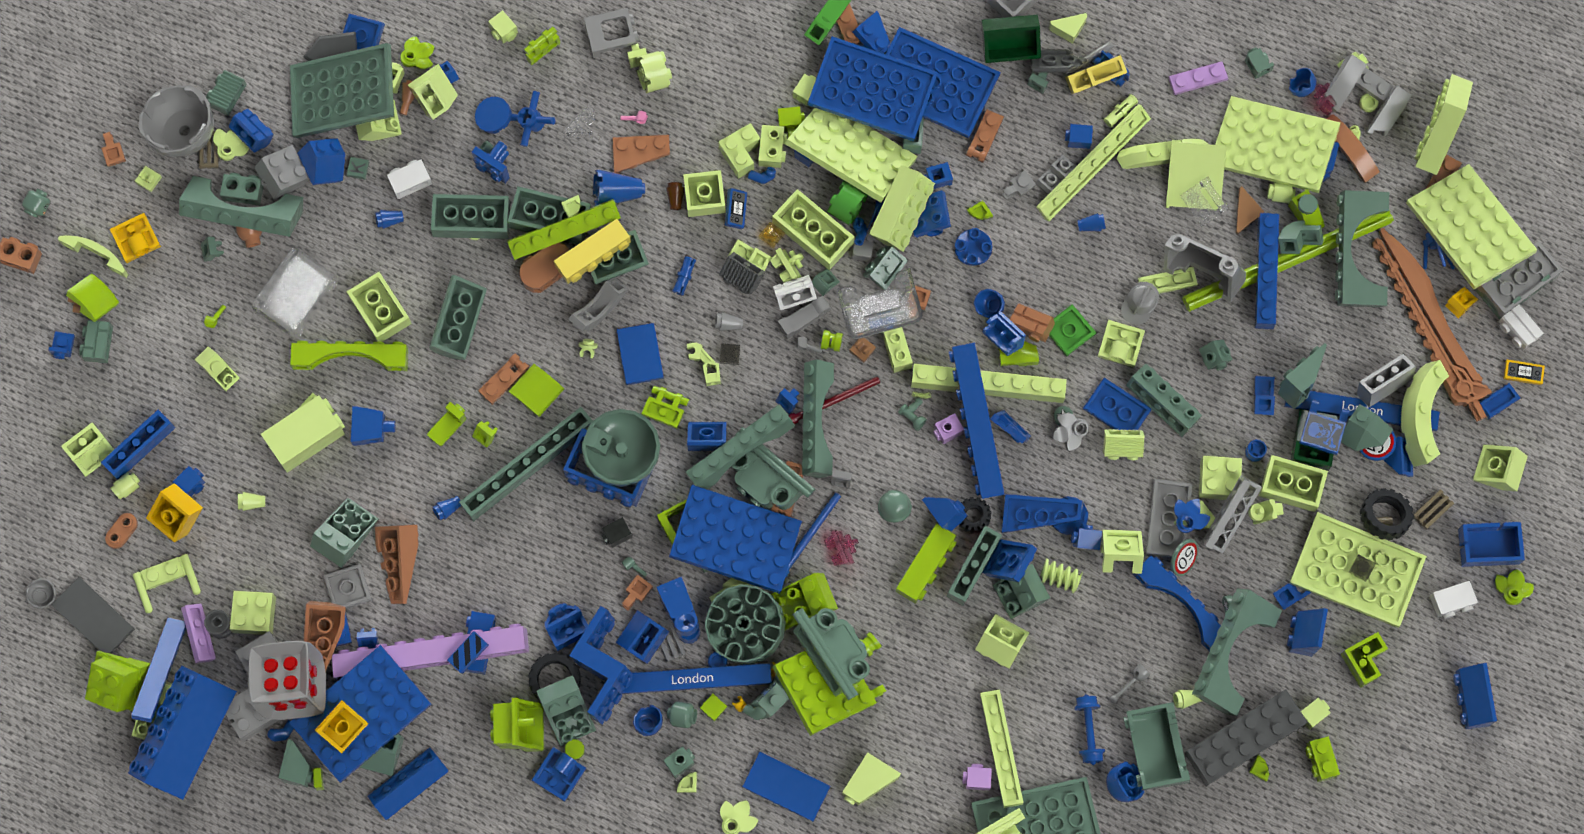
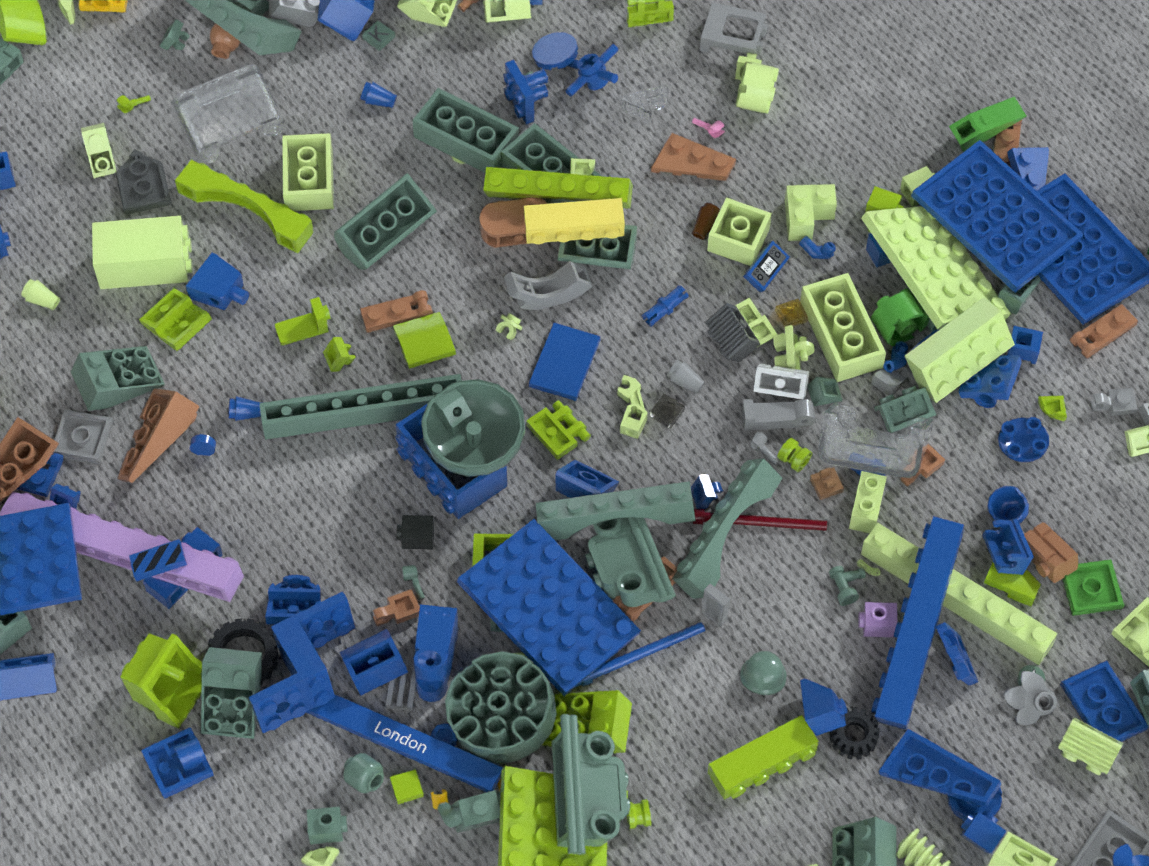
camera: 30 degrees right, 15 degrees down
white brick [387,160,432,199] -> none
lime tile [565,739,585,760] -> none
blue cone [593,170,645,206] -> none
blue hair [633,705,663,736] -> none
yellowish green brick [759,125,788,168] -> none
clear pink hips [824,530,859,566] -> none
sand green brick [946,526,1002,606] -> none
blue plate [982,539,1037,582] -> none
none -> dark grey tile [115,149,172,214]
none -> lime slope [139,288,212,351]
none -> blue tile [190,434,216,456]

